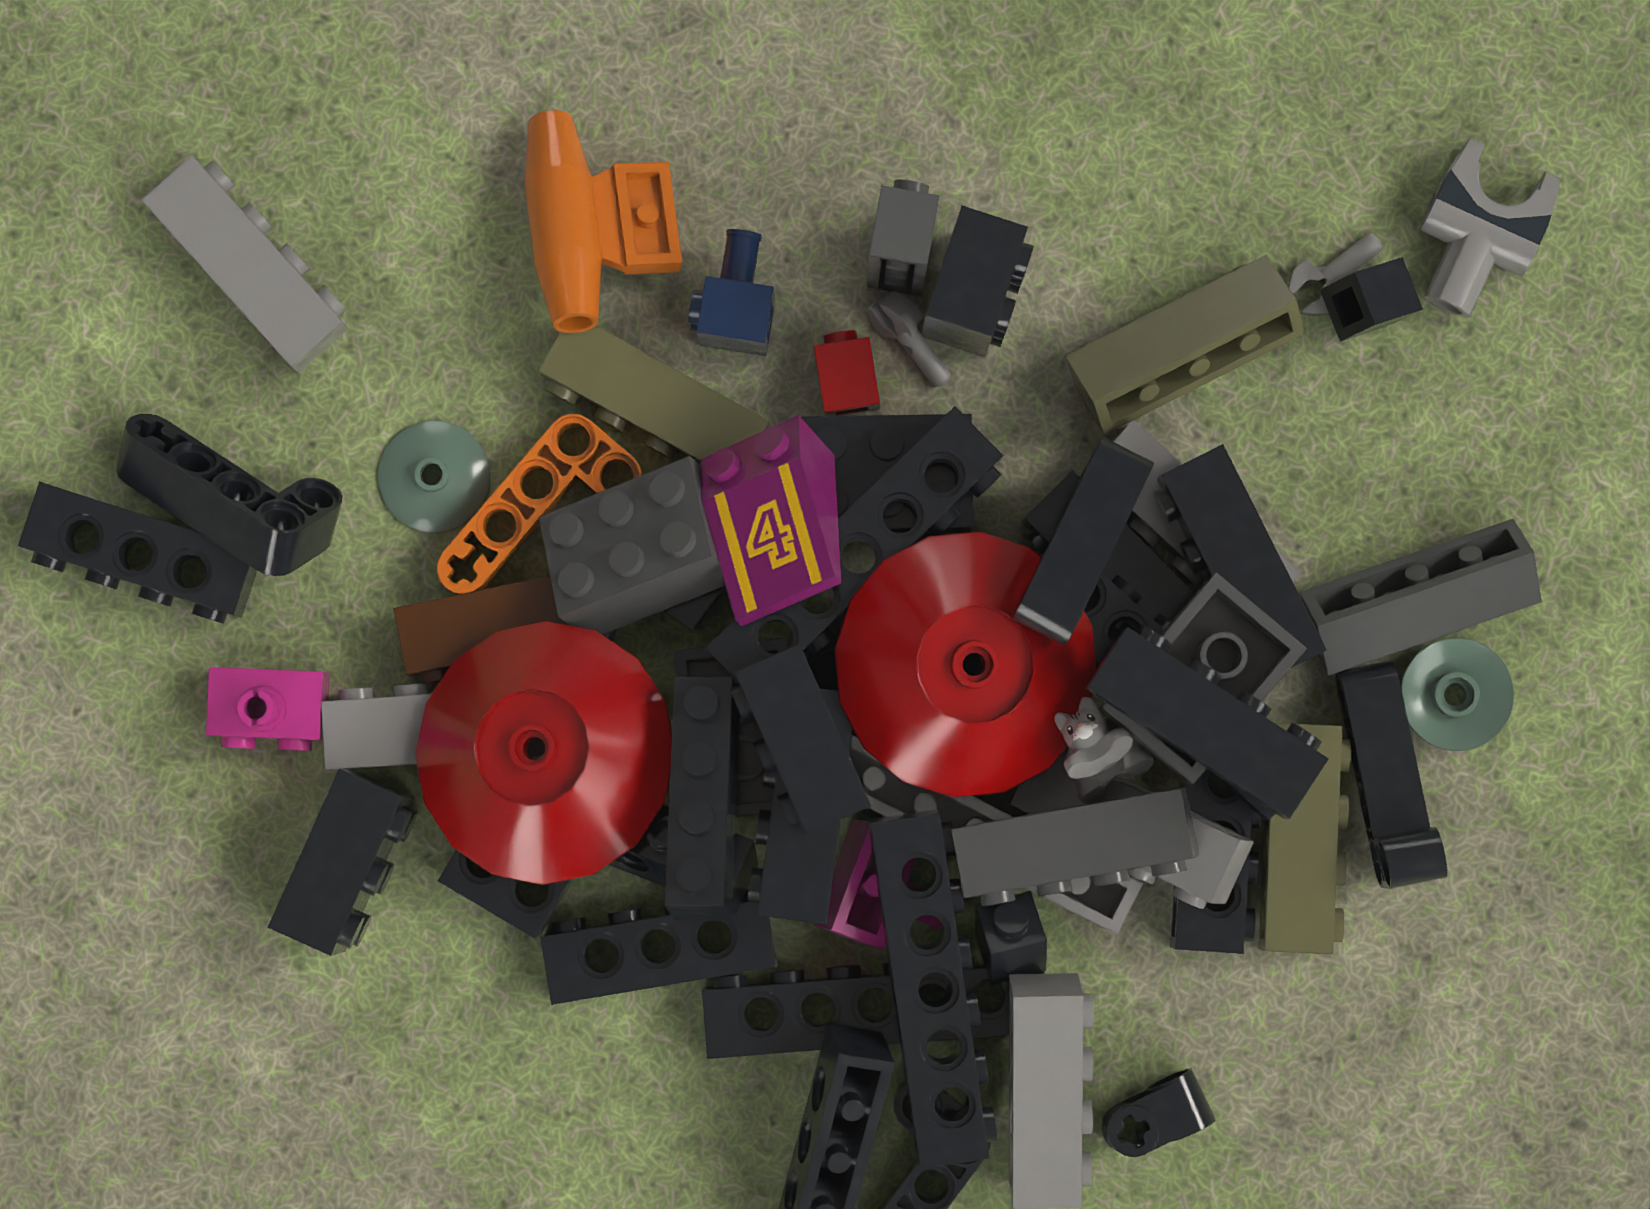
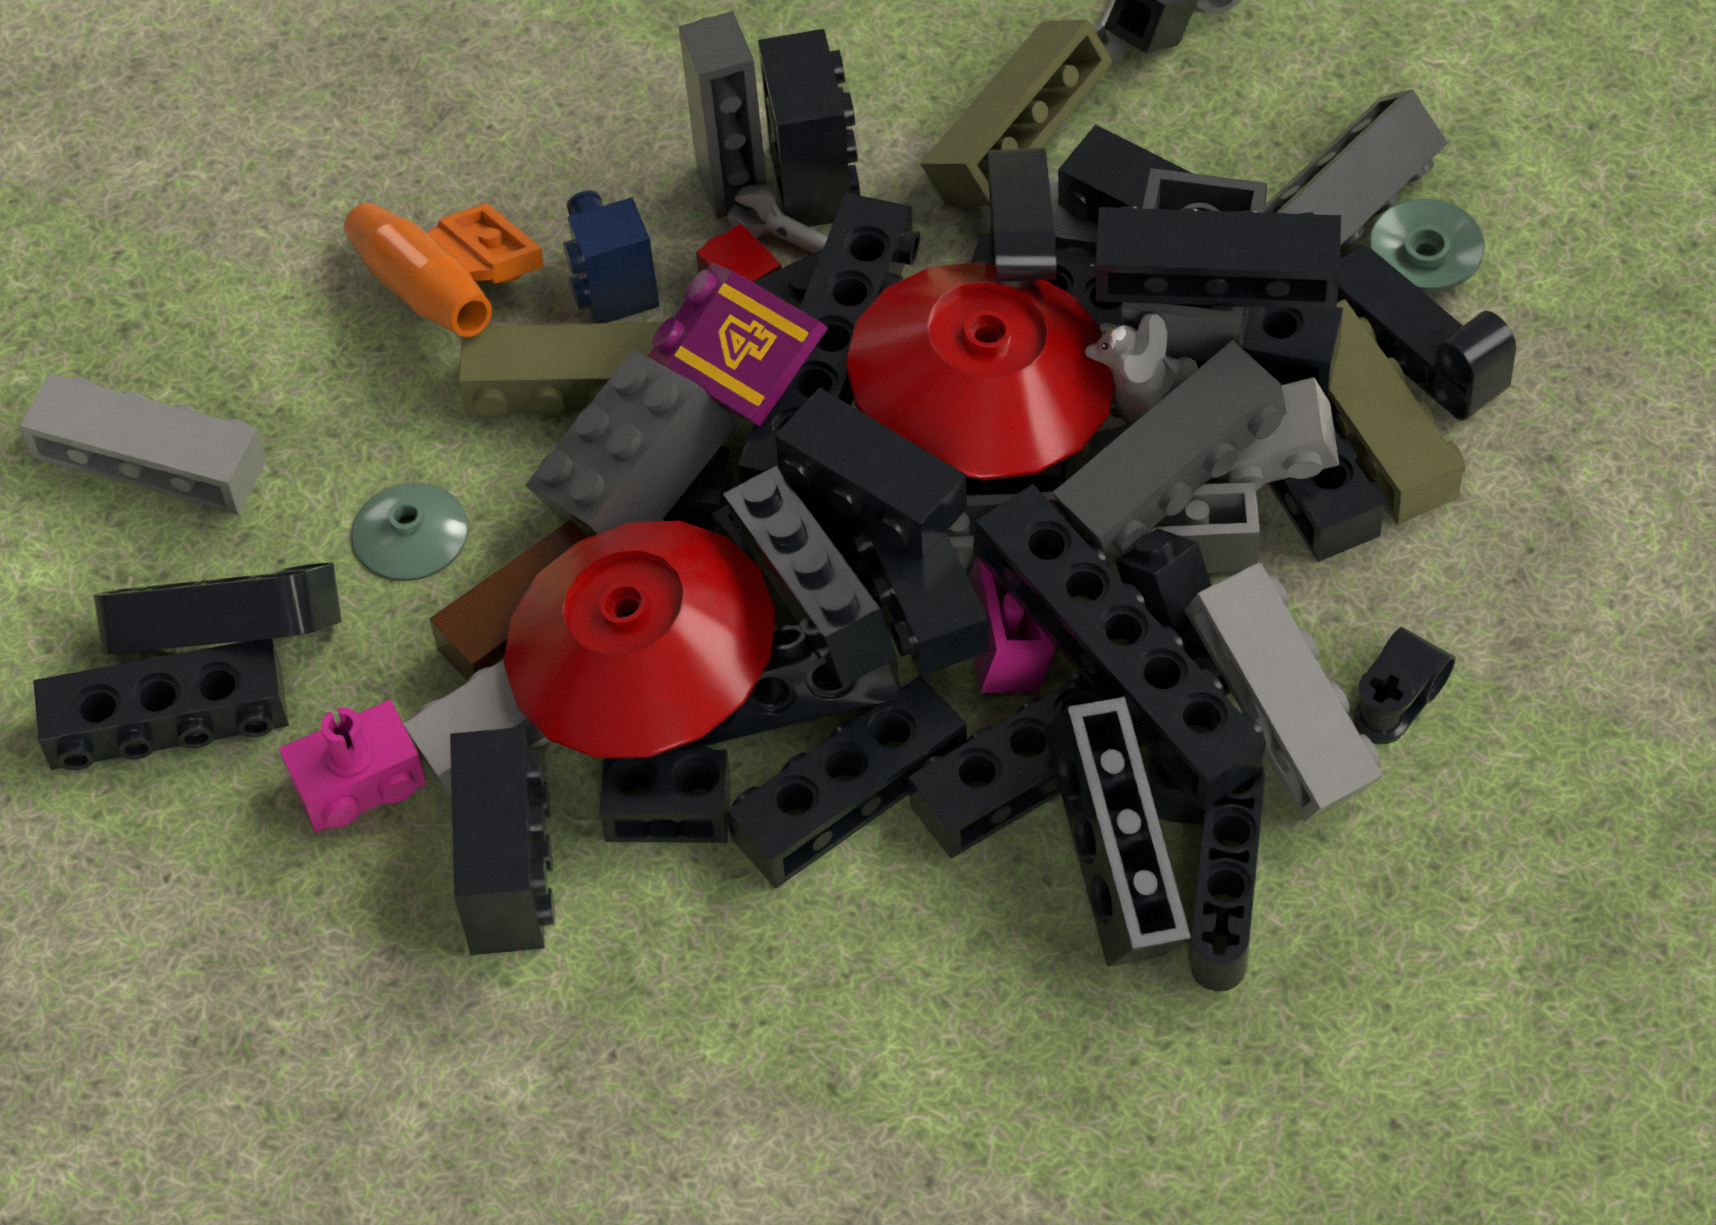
camera: 25 degrees left, 30 degrees down
orange beam [437,414,643,595] -> none

